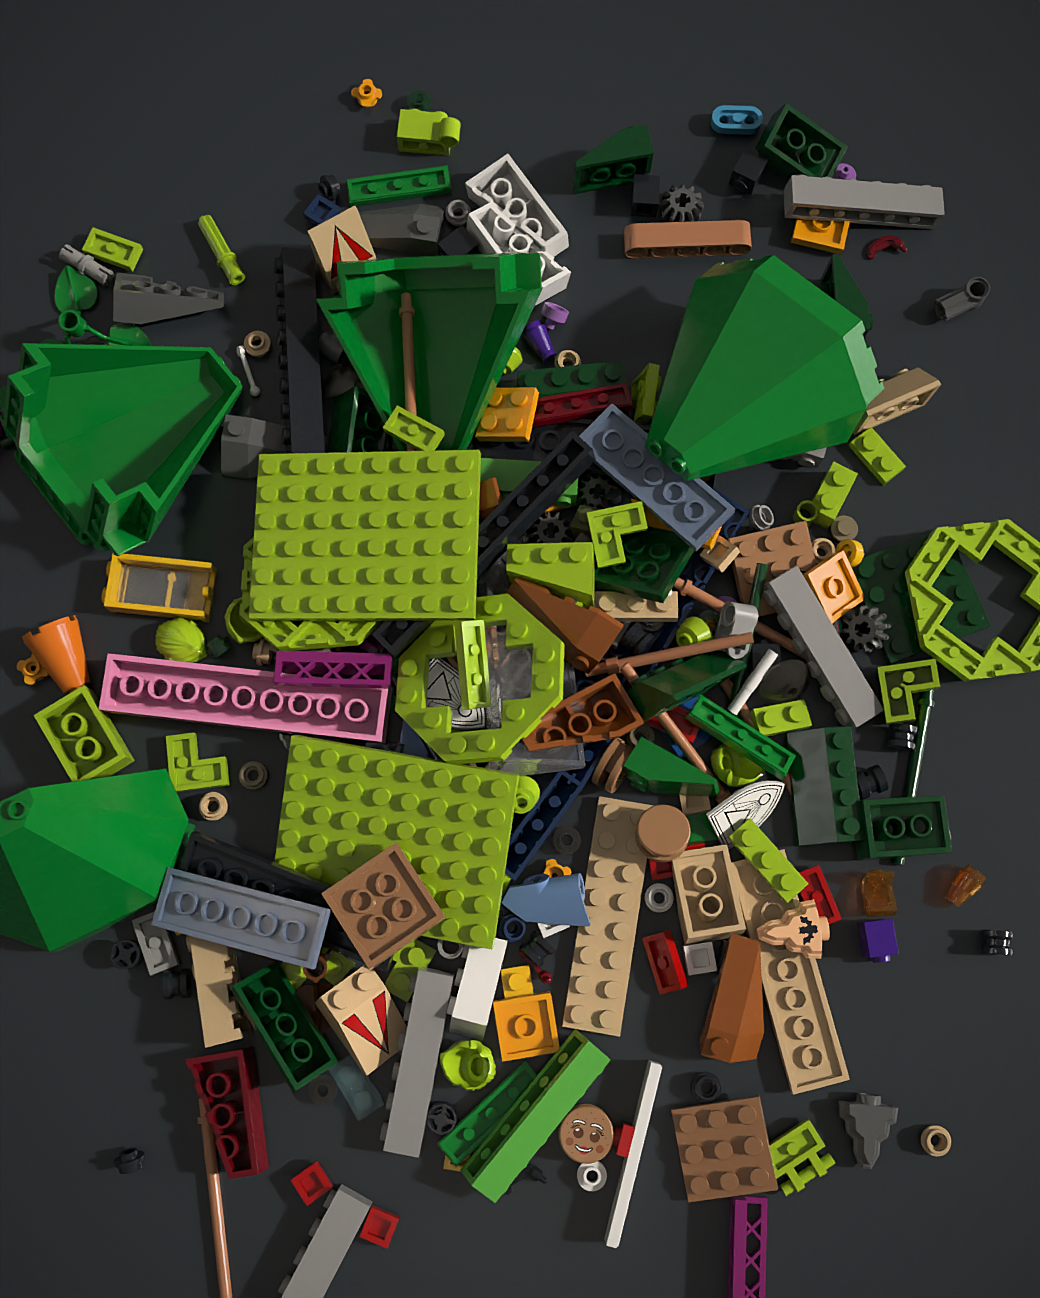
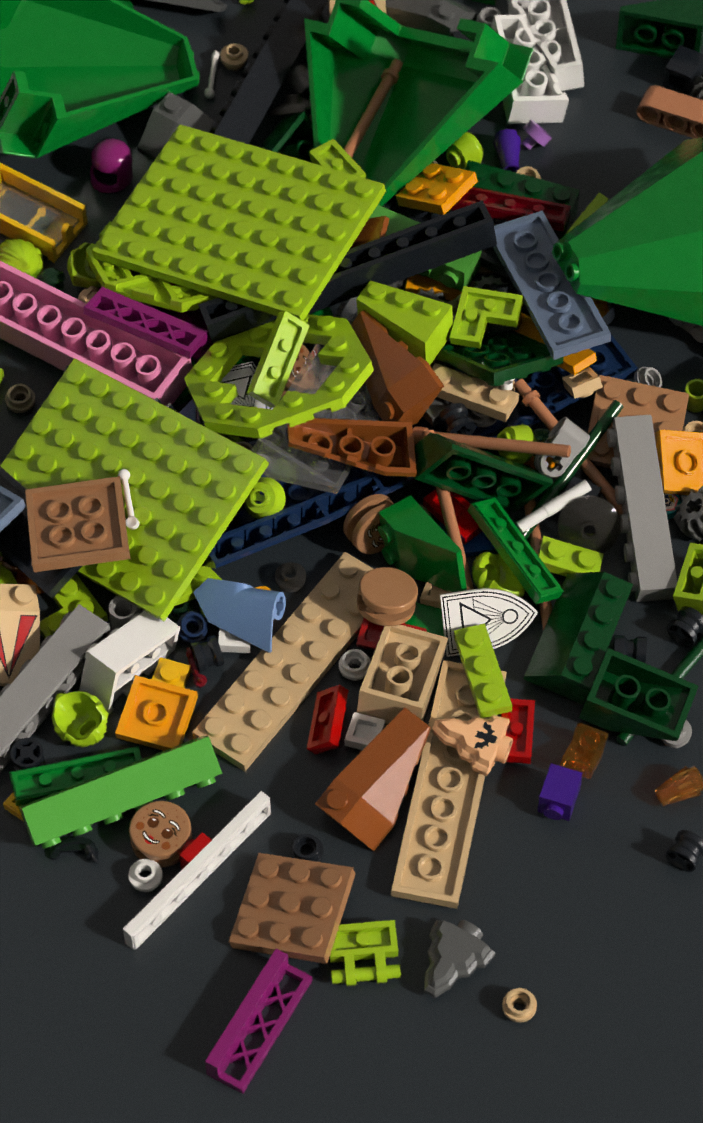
camera: 30 degrees right, 20 degrees down
none -> magenta helmet [90,138,133,193]
none -> white hinge [118,469,139,530]

